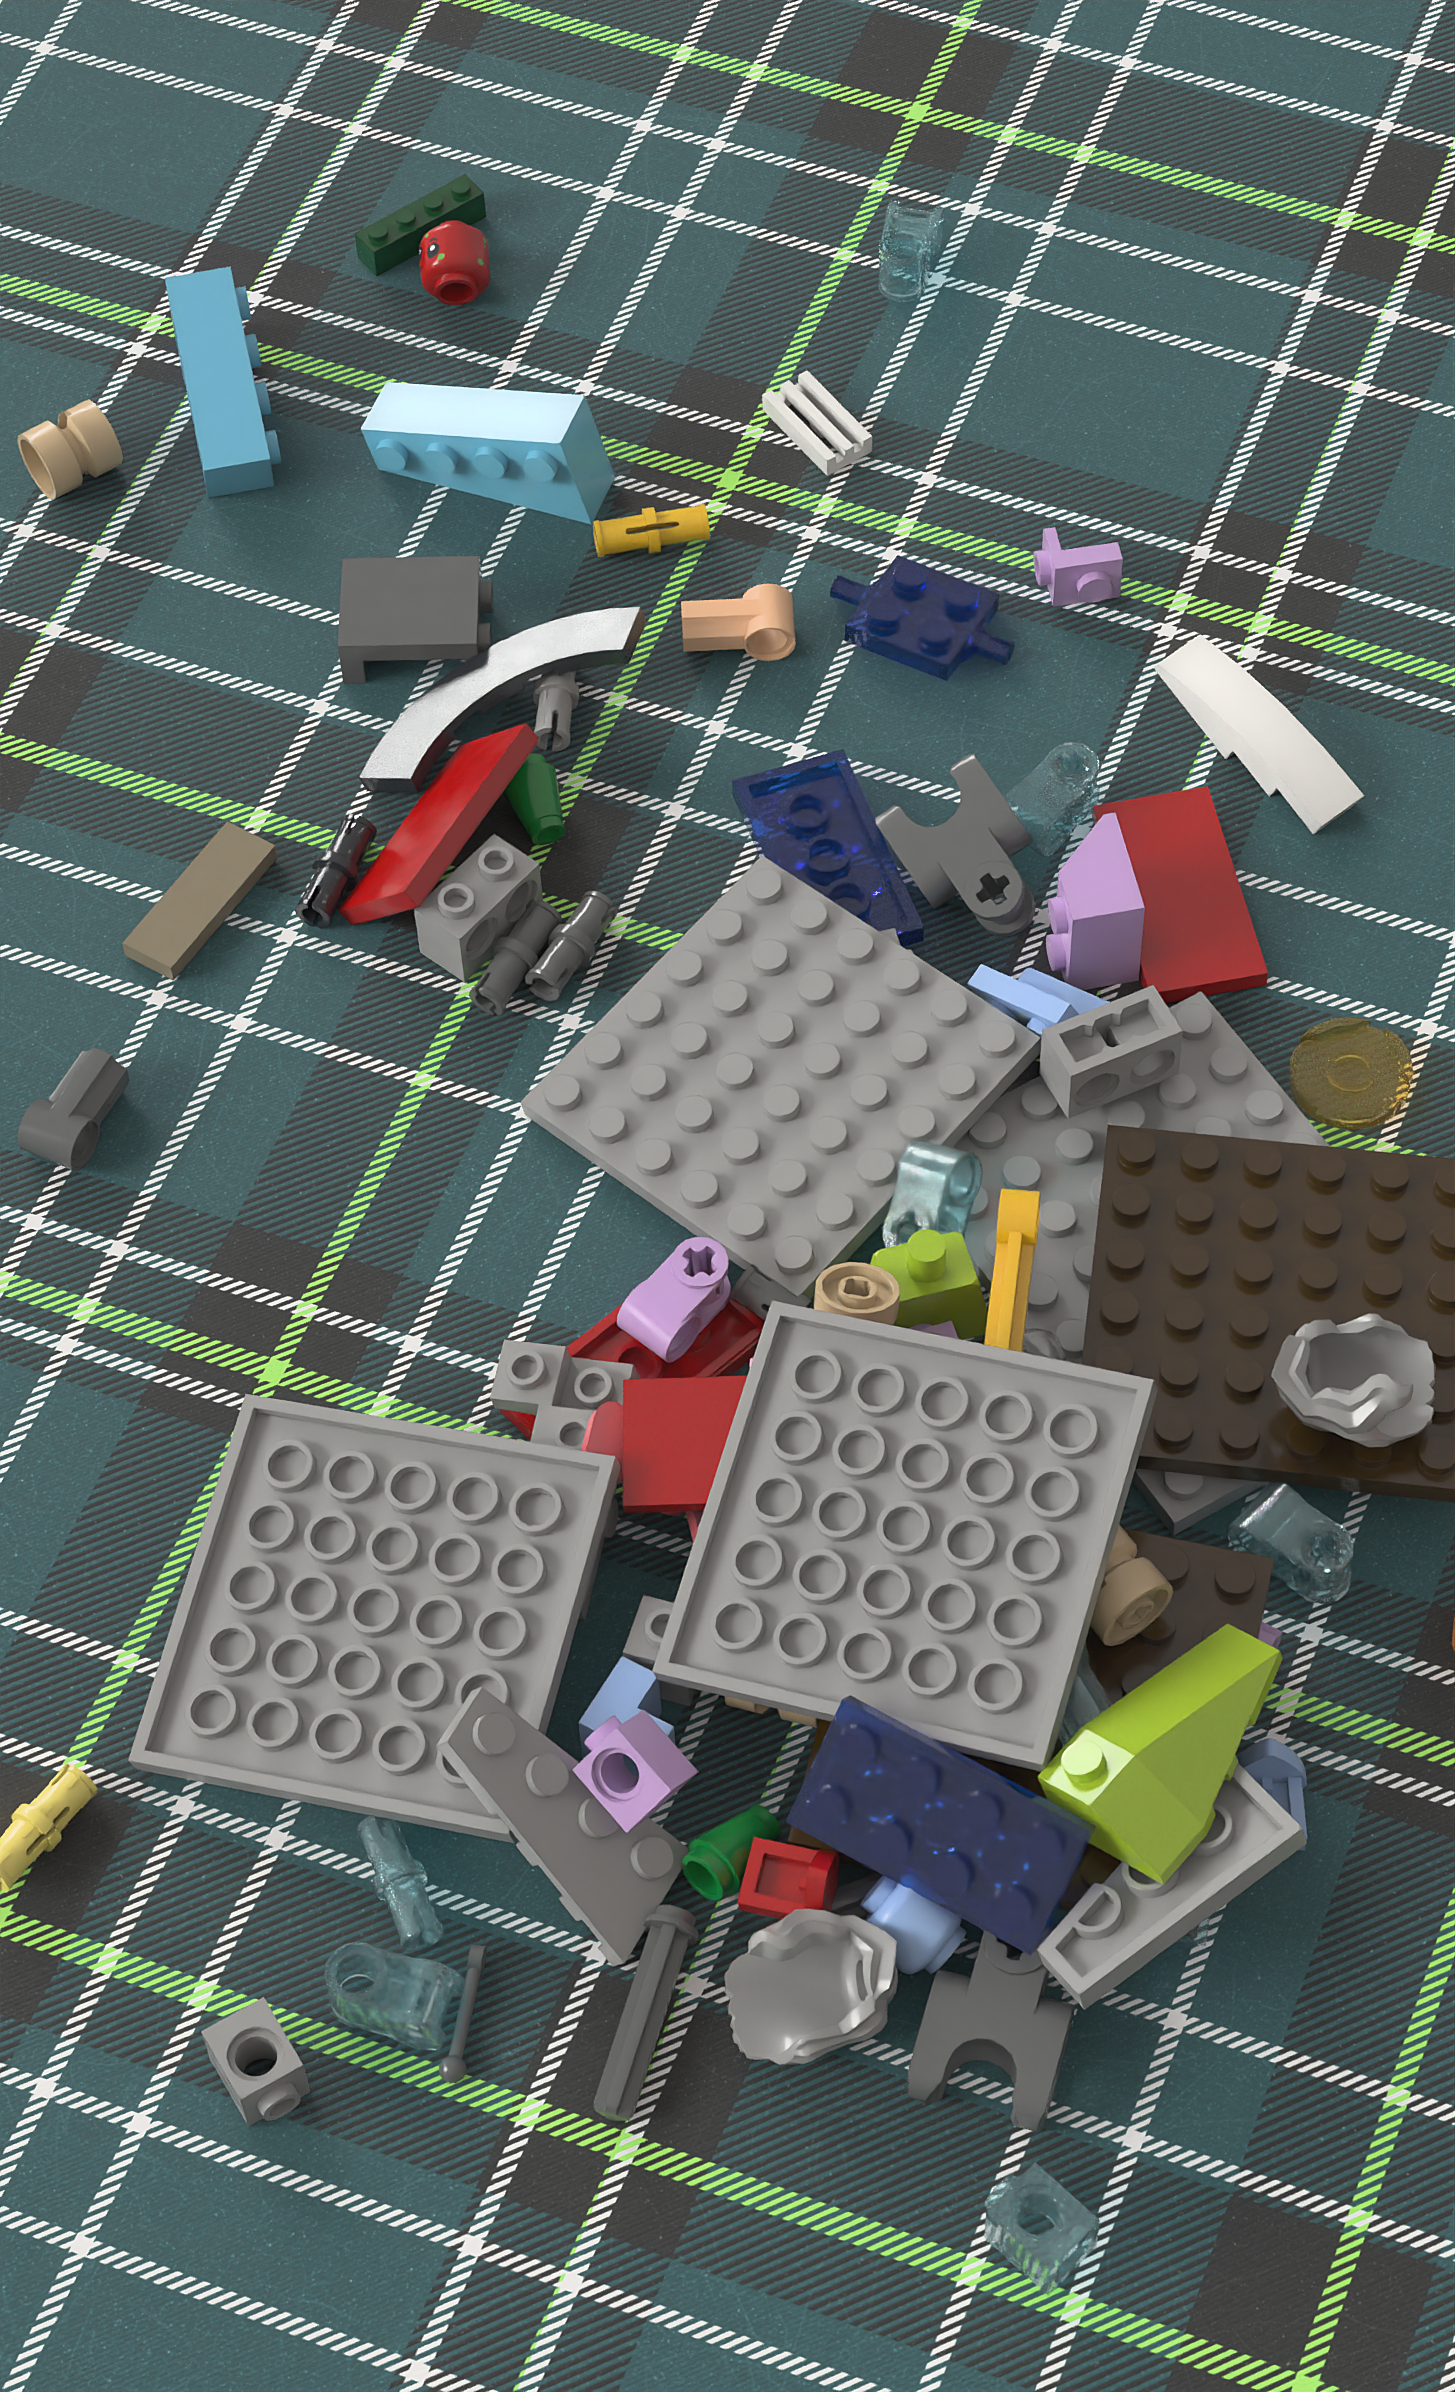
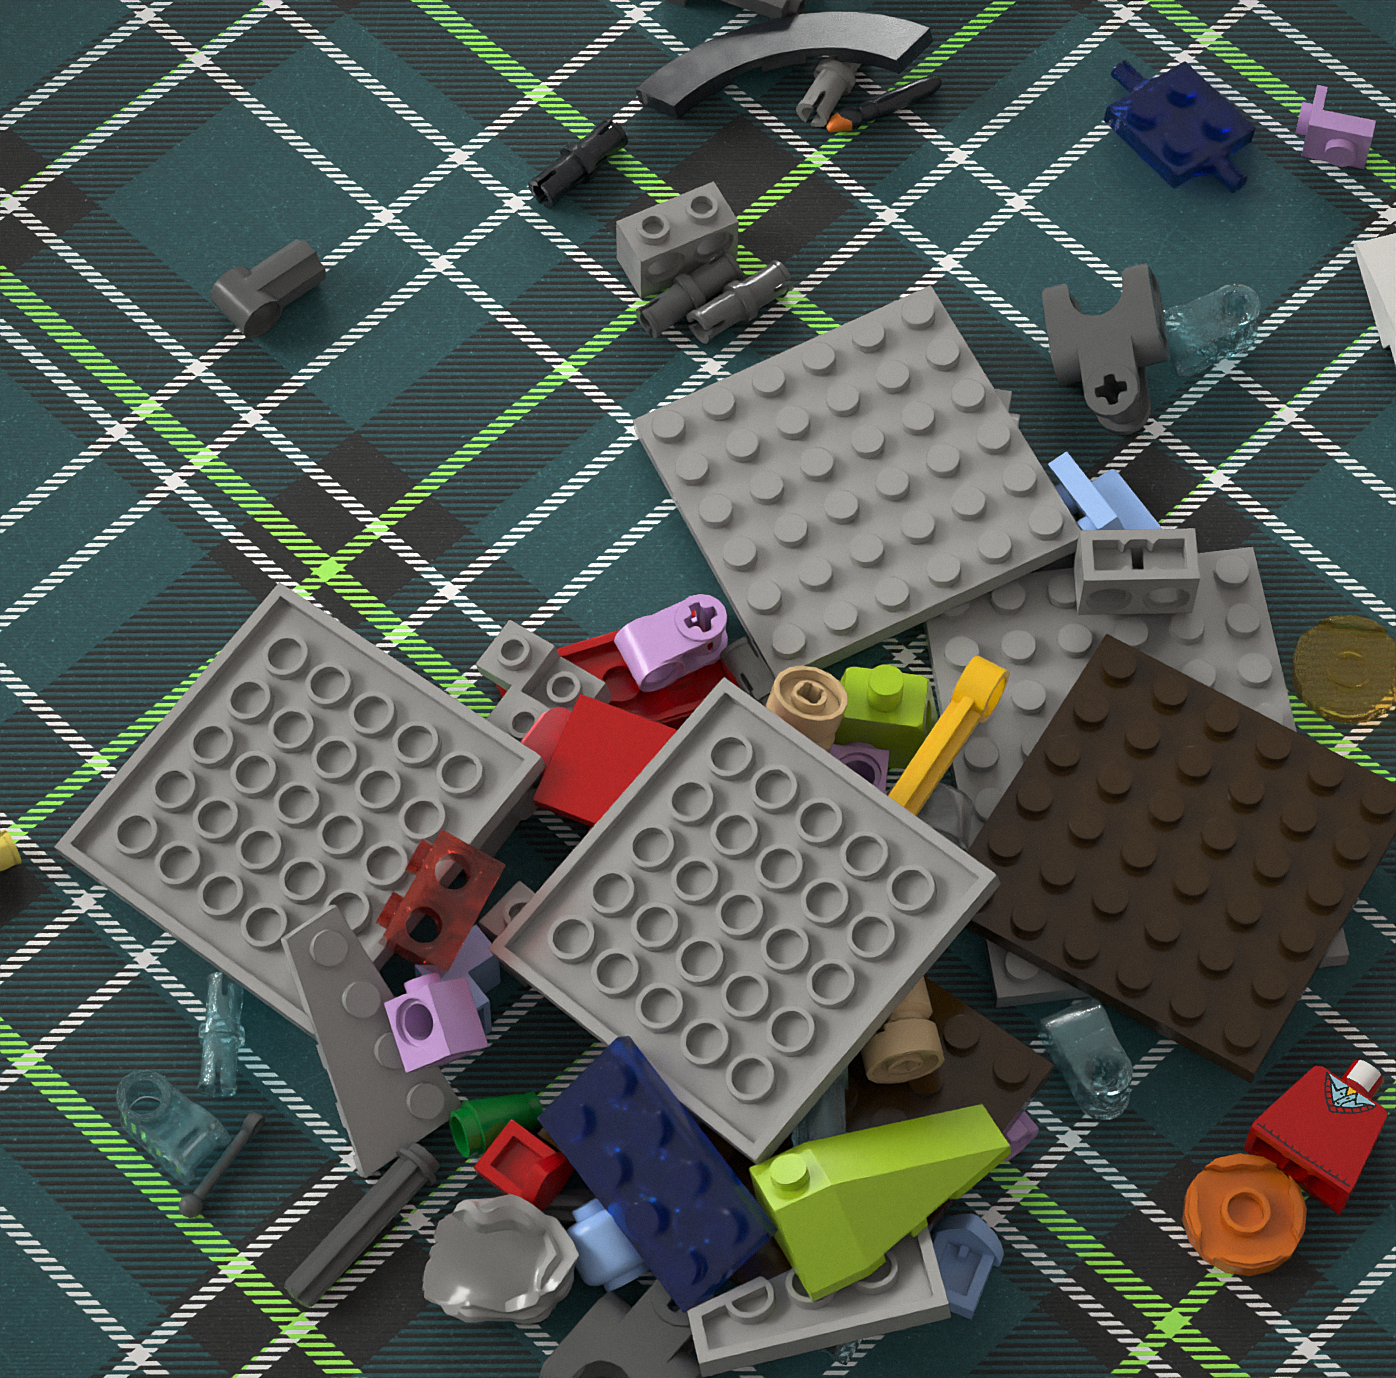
camera: 20 degrees right, 5 degrees up
dark tan tile [122,821,278,981] -> none
light grey brick [201,1997,310,2127] -> none
red tile [338,723,539,925] -> none
green cone [502,754,566,845] -> none
light nougat piece [681,584,796,661] -> none
clear blue plate [732,749,924,947] -> none
clear light blue piece [883,1140,983,1248] -> none
lavender slope [1046,813,1145,990] -> none
red tile [1092,786,1268,1003] -> none
light grey hair [1271,1314,1435,1447] -> none
none -> clear red brick [376,830,506,978]
none -> black piece [826,76,942,132]

